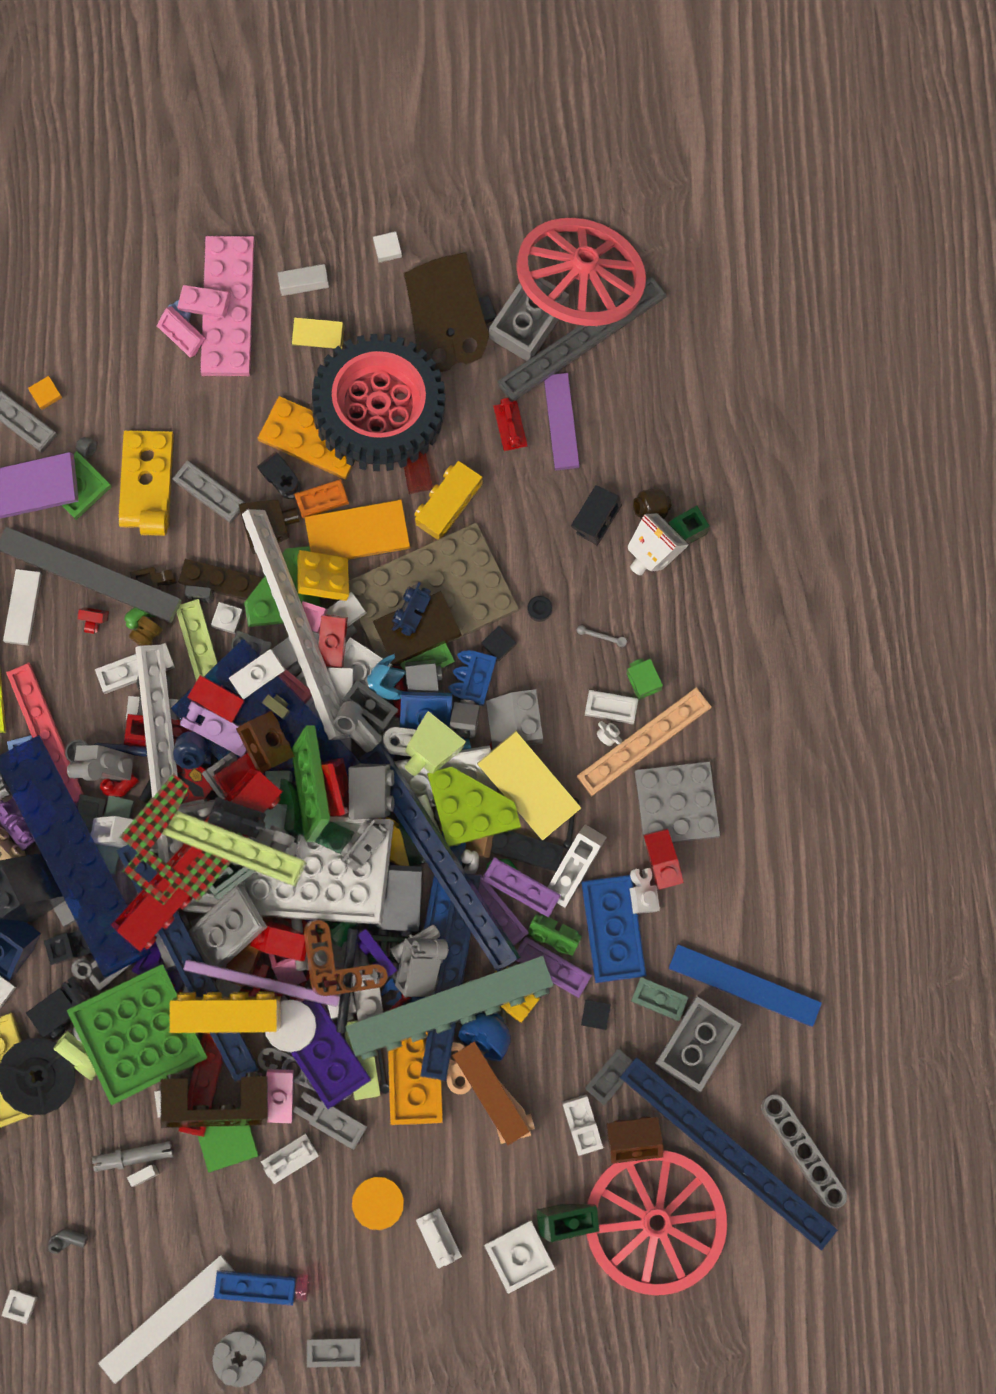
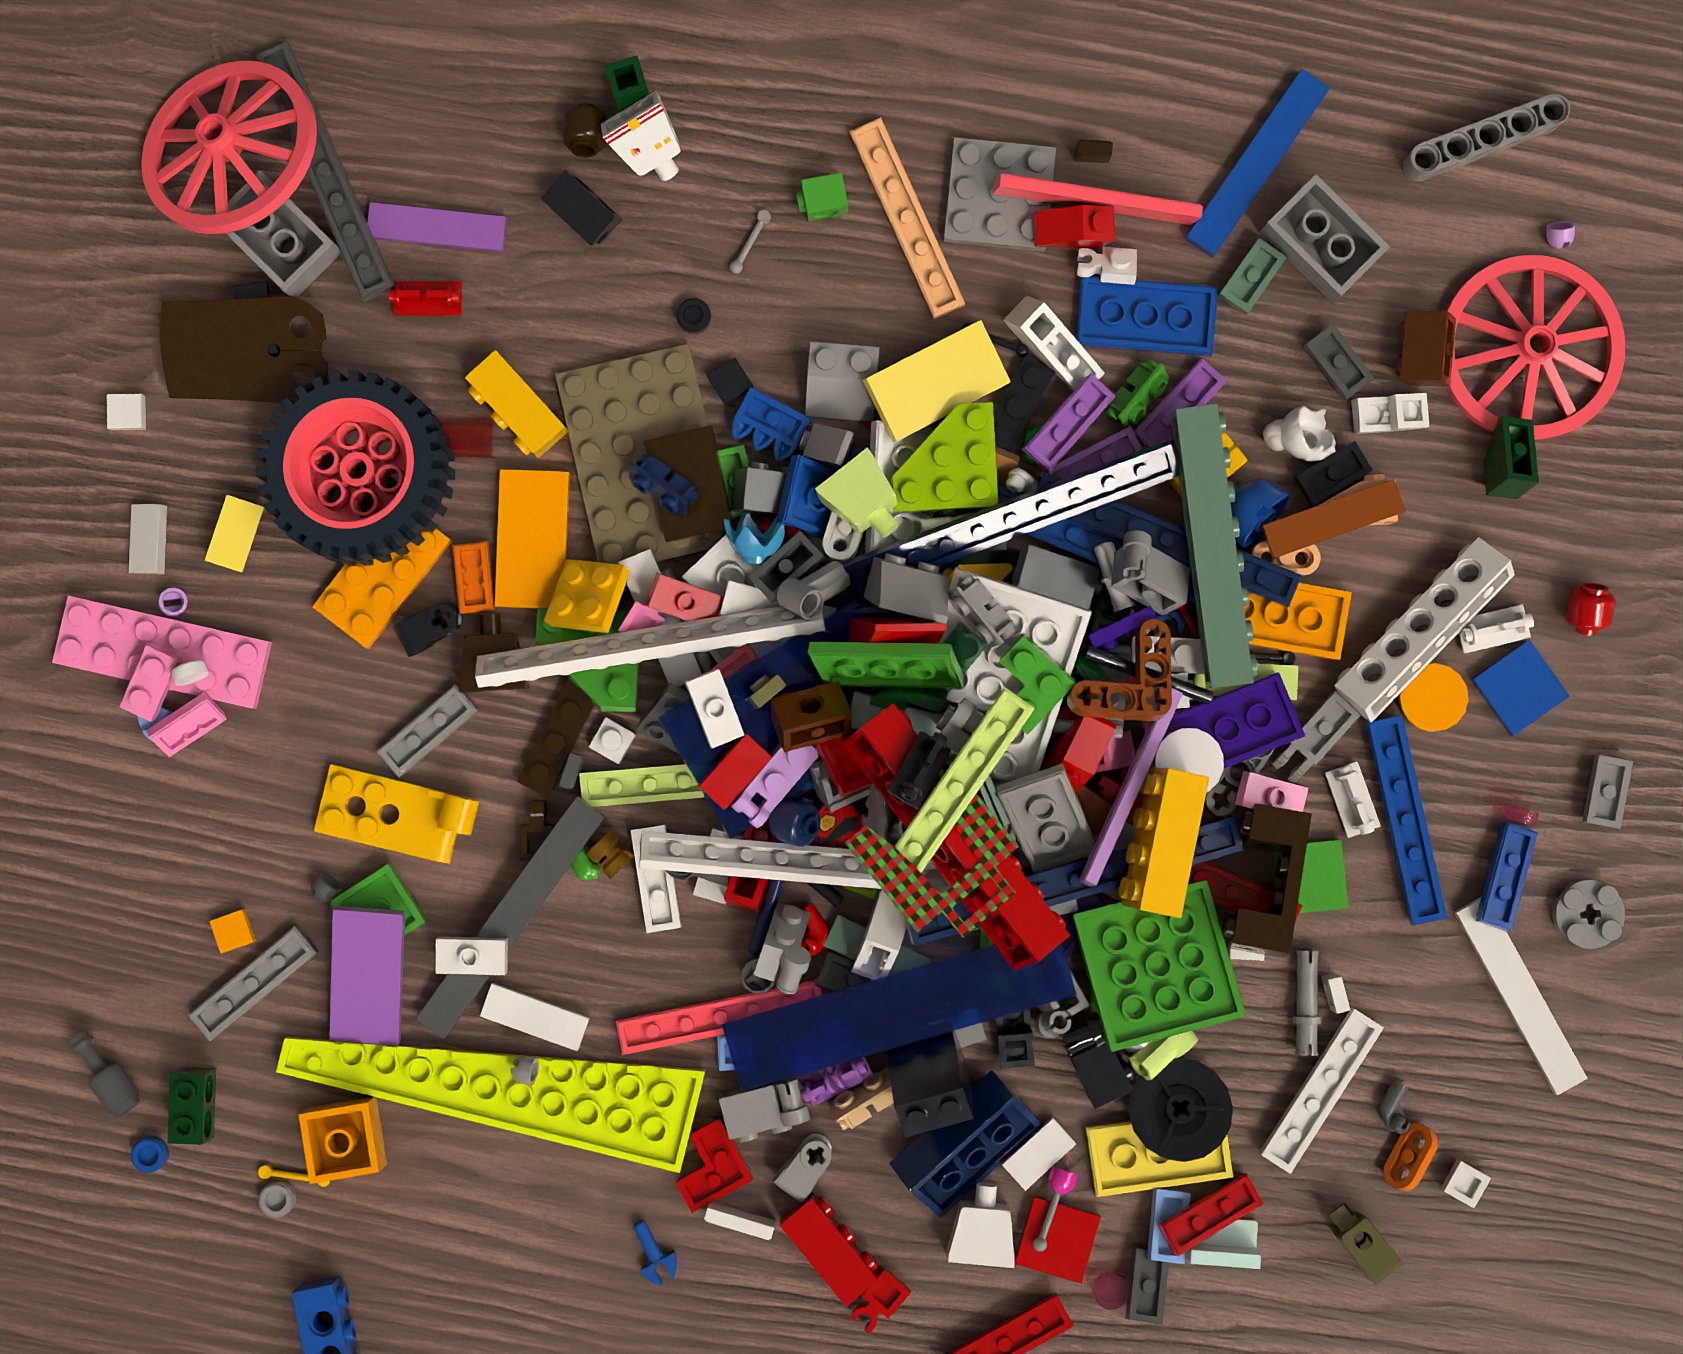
camera: 80 degrees left, 10 degrees up
red tile [77,607,109,634] -> none
white plate [484,1221,555,1294] -> none
black tile [581,1000,611,1030] -> none
white tile [585,690,638,724] -> none
white plate [597,721,622,746] -> none
dark blue plate [619,1057,838,1251] -> none
none -> lavender hinge [158,588,188,616]
none -> white tile [171,660,209,686]
none -> white plate [436,937,508,975]
none -> coral tile [993,173,1203,225]
none -> bright green plate [999,634,1076,735]
none -> dark brown tile [1074,139,1113,163]
none -> white plate [1259,1008,1384,1174]
none -> white piece [1263,406,1336,461]
none -> black plate [1293,441,1373,507]
none -> white brick [1334,537,1515,723]
none -> blue plate [1366,715,1447,926]
none -> orange plate [1383,1123,1438,1191]
none -> blue tile [1471,640,1569,736]
none -> lavender hinge [1546,221,1575,249]
none -> red head [1566,582,1616,636]

